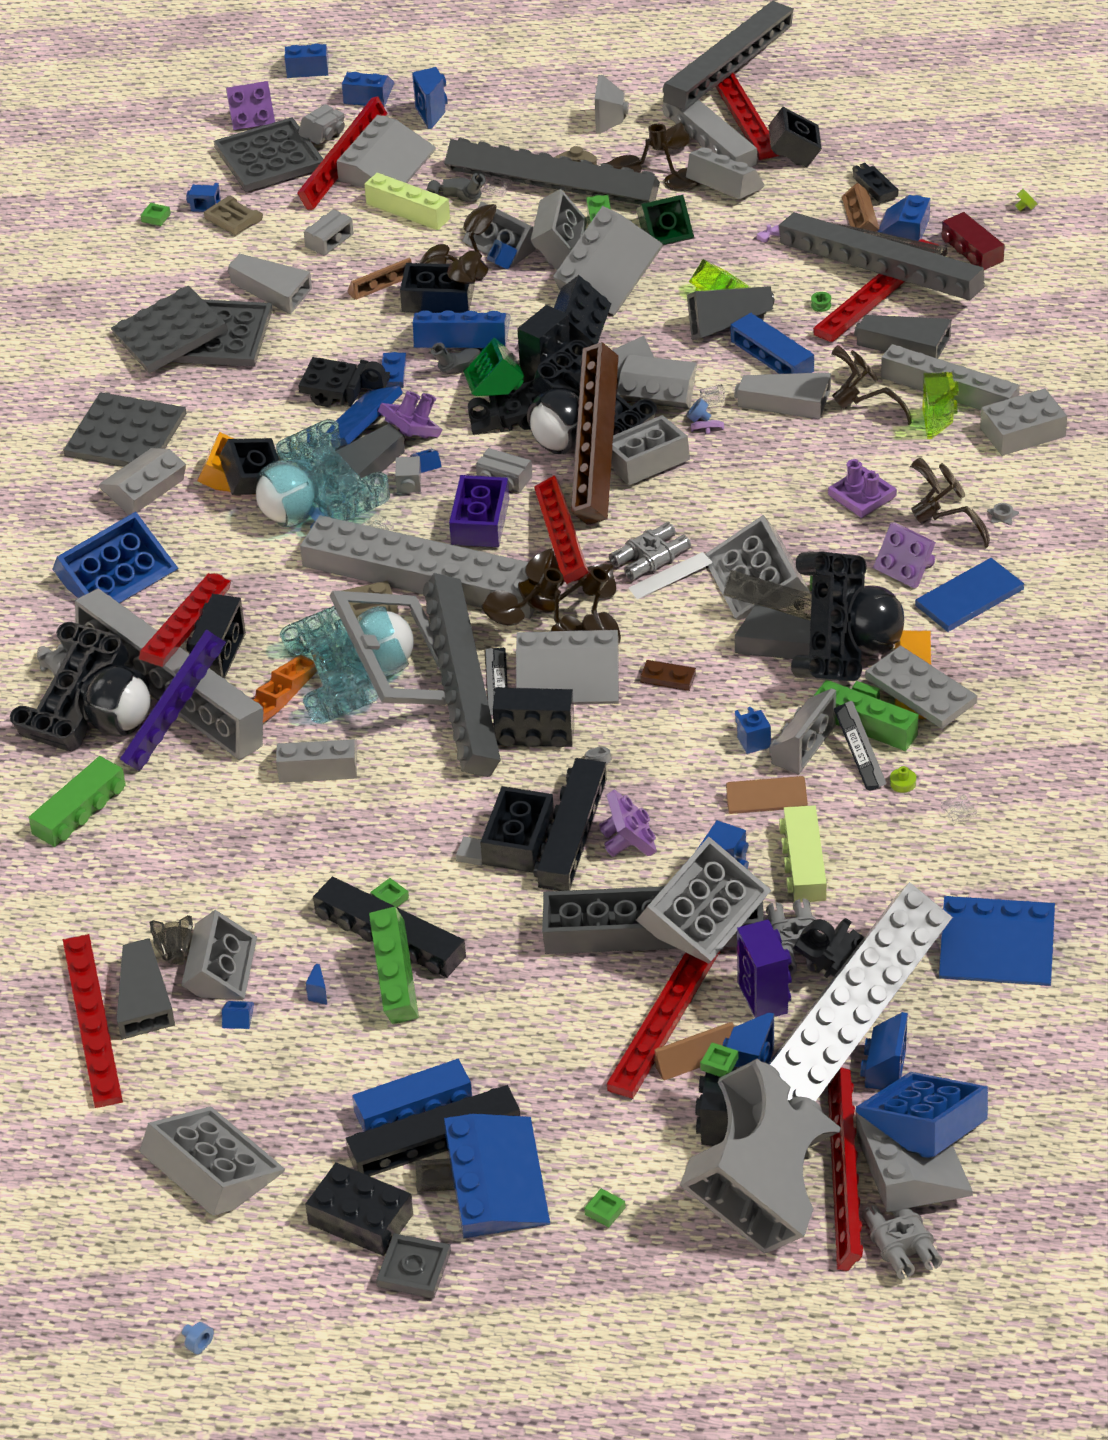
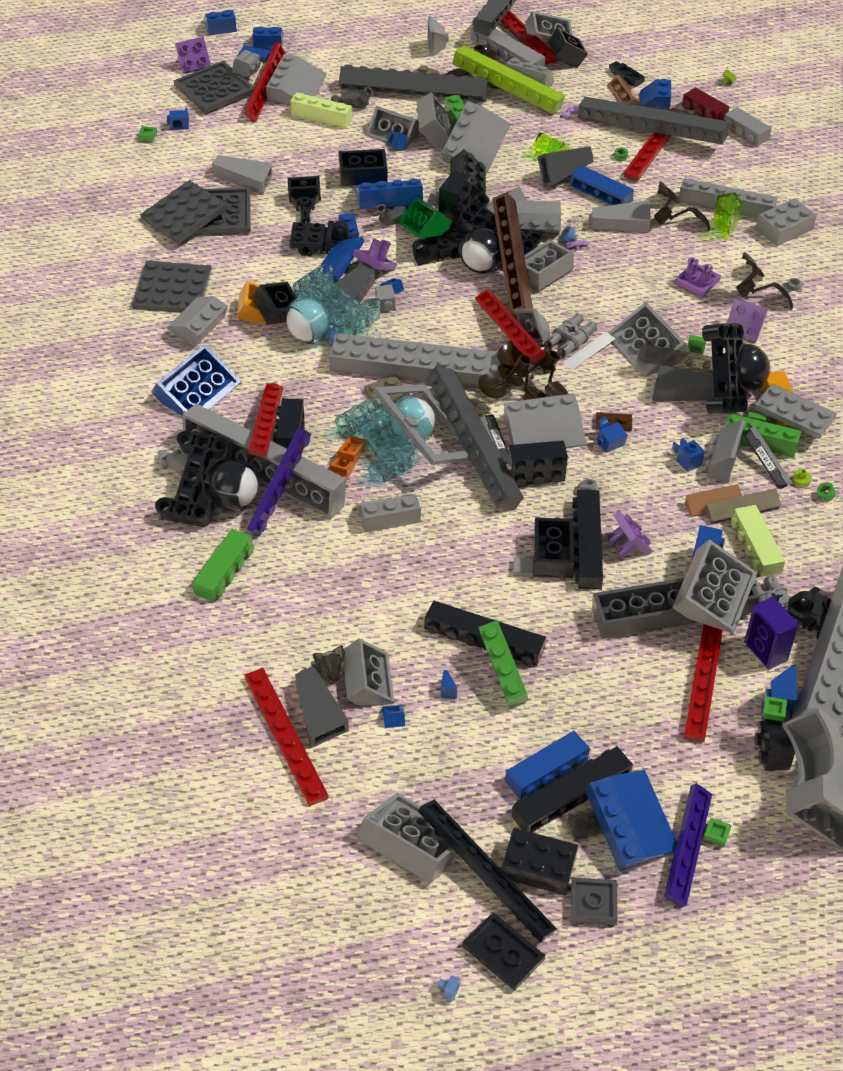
camera: 15 degrees left, 5 degrees up
dark tan plate [204,196,263,235] -> none
light grey brick [303,209,354,256] -> none
medium nougat slope [347,257,411,300] -> none
bright green plate [370,878,409,907] -> none
blue slope [412,67,448,129] -> none
dark brown plant [420,204,497,284] -> none
dark purple brick [449,475,509,547] -> none
light grey brick [476,448,532,493] -> none
clear tile [483,176,512,197] -> none
dark green slope [636,194,694,245] -> none
medium nougat slope [655,1022,734,1080] -> none
dark grey slope [854,315,952,359] -> none
blue tile [915,558,1024,632] -> none
none -> blue tile [239,45,271,62]
none -> black brick [288,176,321,223]
none -> black plate [418,799,557,942]
none -> lime brick [452,45,565,114]
none -> black plate [462,912,546,991]
none -> light grey slope [514,308,550,342]
none -> light grey slope [525,11,573,39]
none -> blue brick [597,417,628,453]
none -> dark purple plate [664,783,712,908]
none -> dark tan tile [705,488,782,523]
none -> light grey brick [724,107,771,146]
none -> bright green bush [817,482,836,501]

